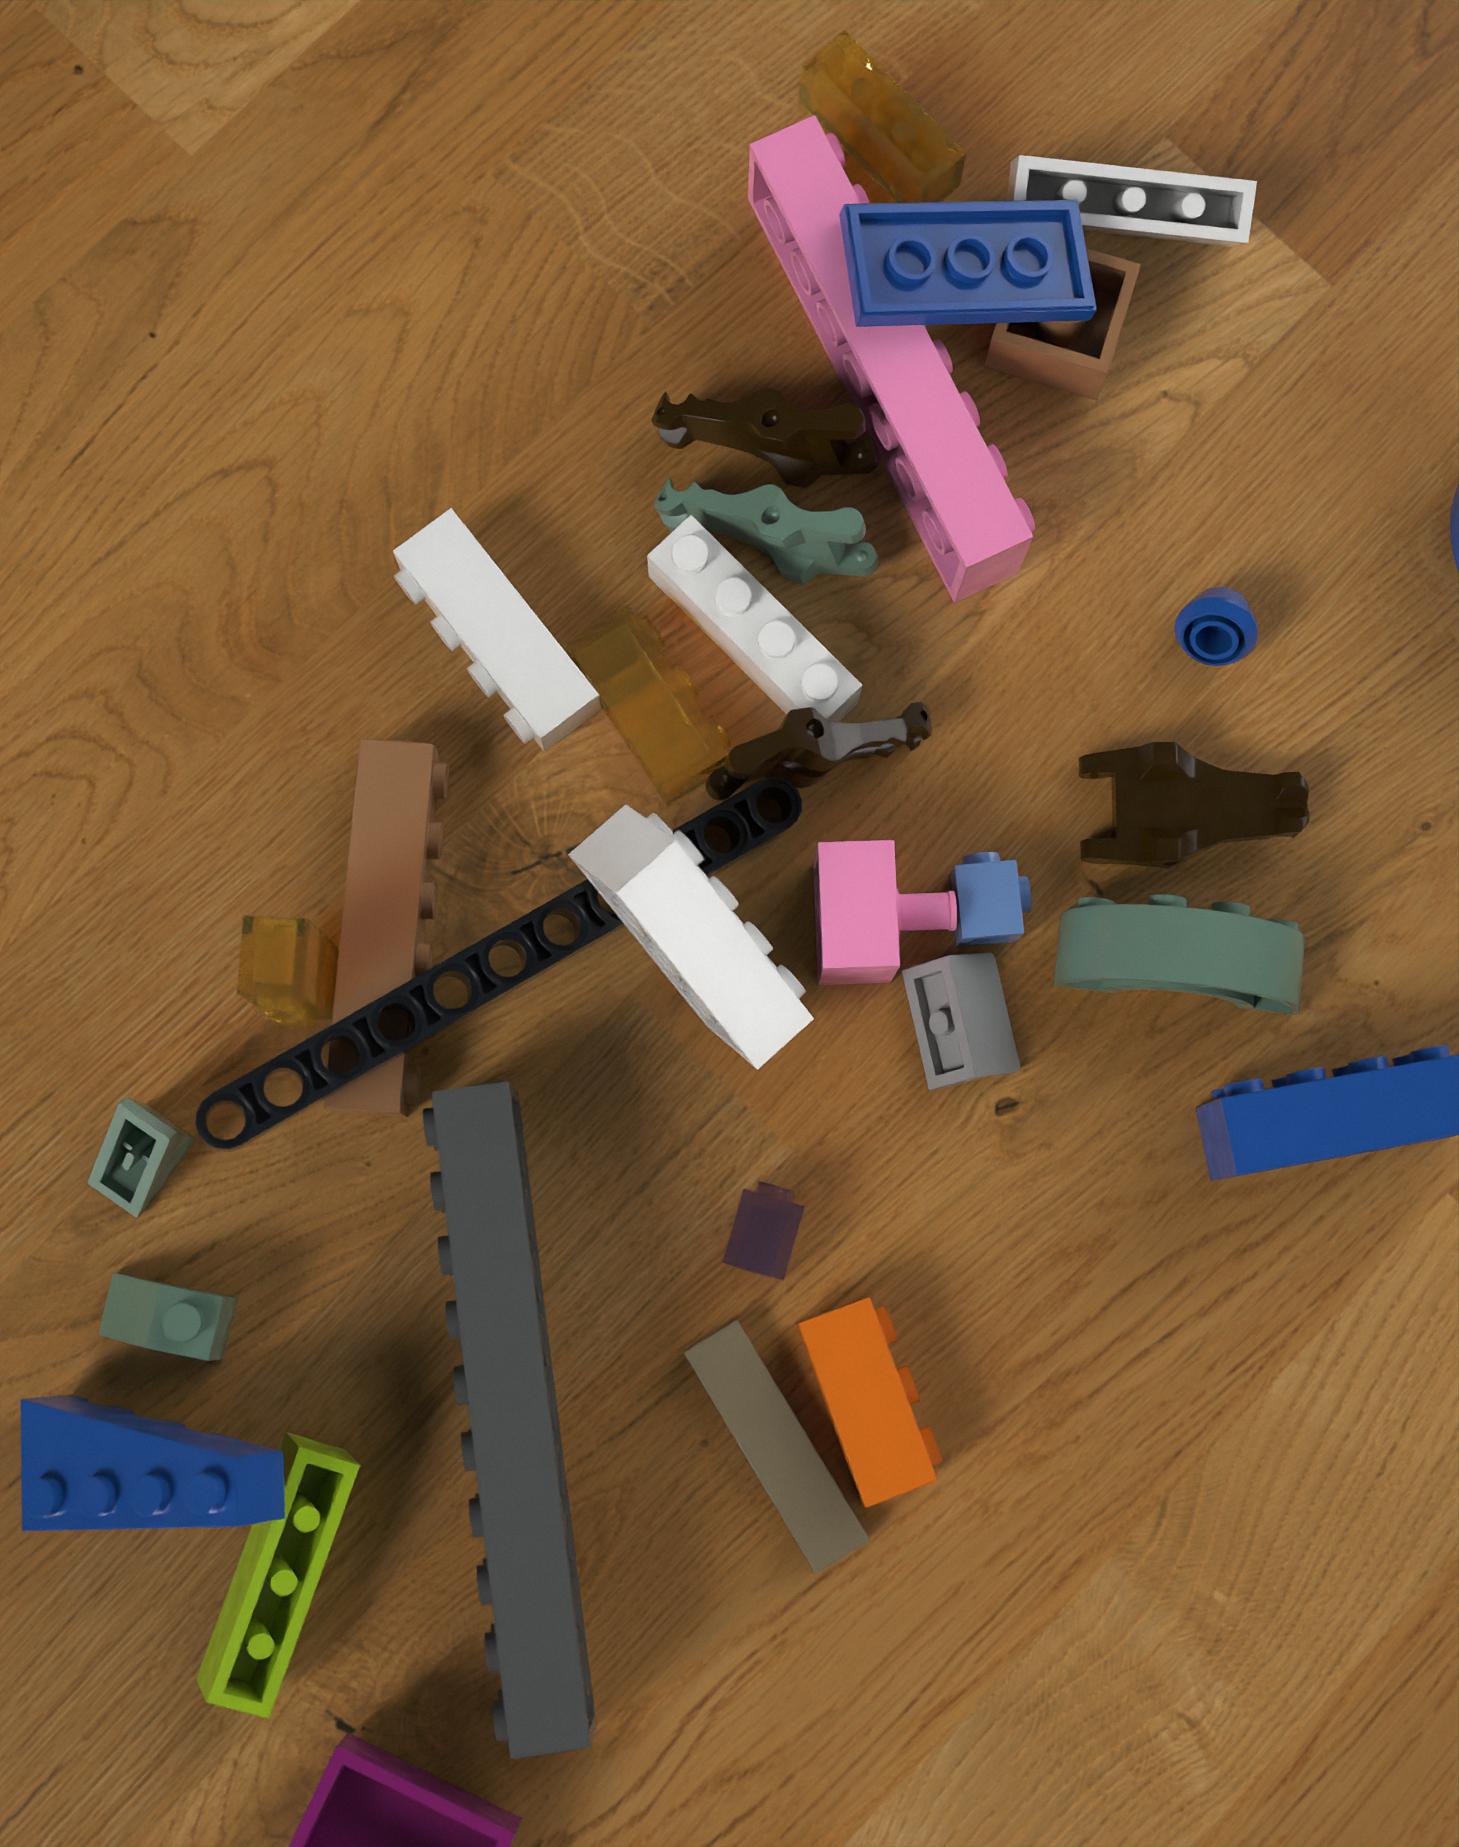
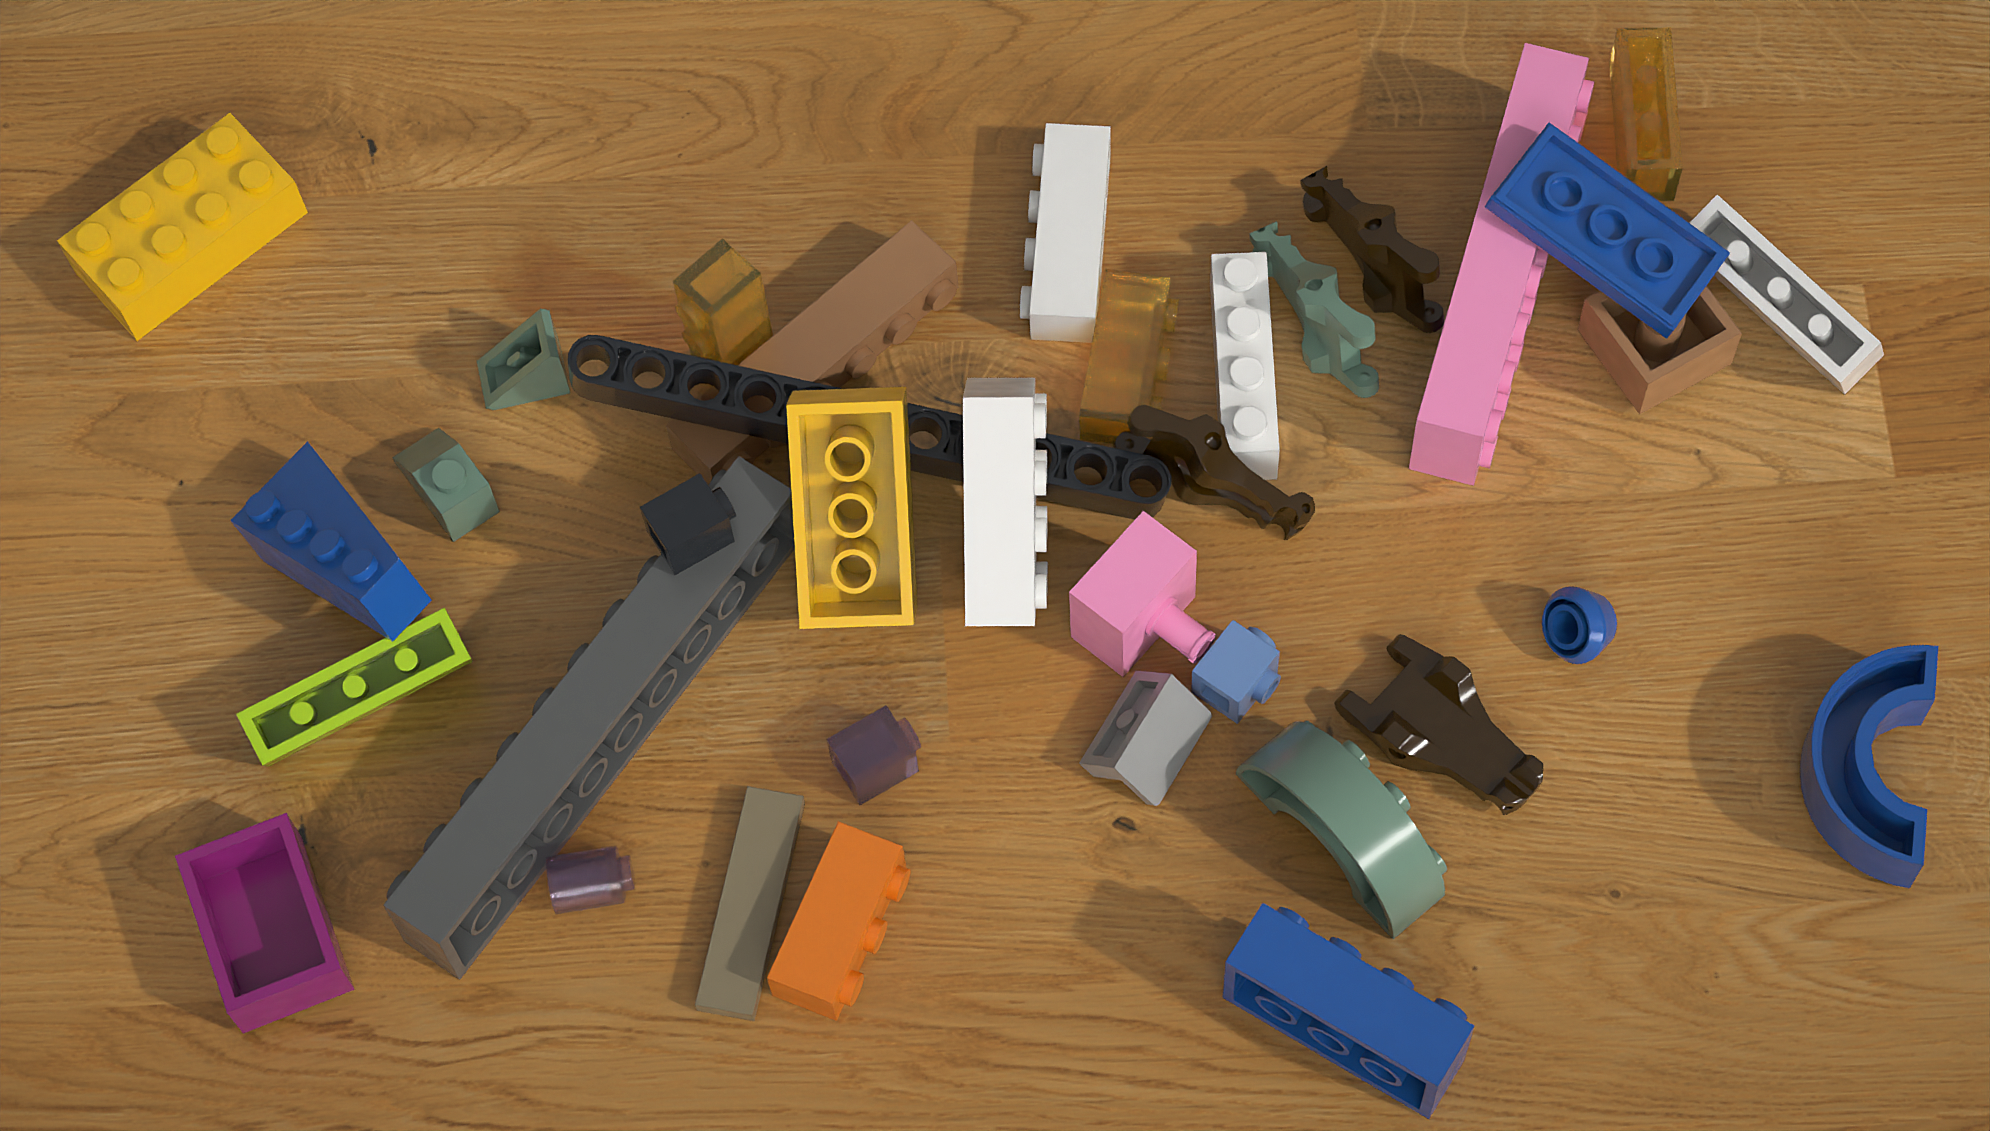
camera: 50 degrees right, 15 degrees down
none -> brick [546,845,635,915]
none -> black brick [640,473,736,575]
none -> yellow brick [786,387,918,629]

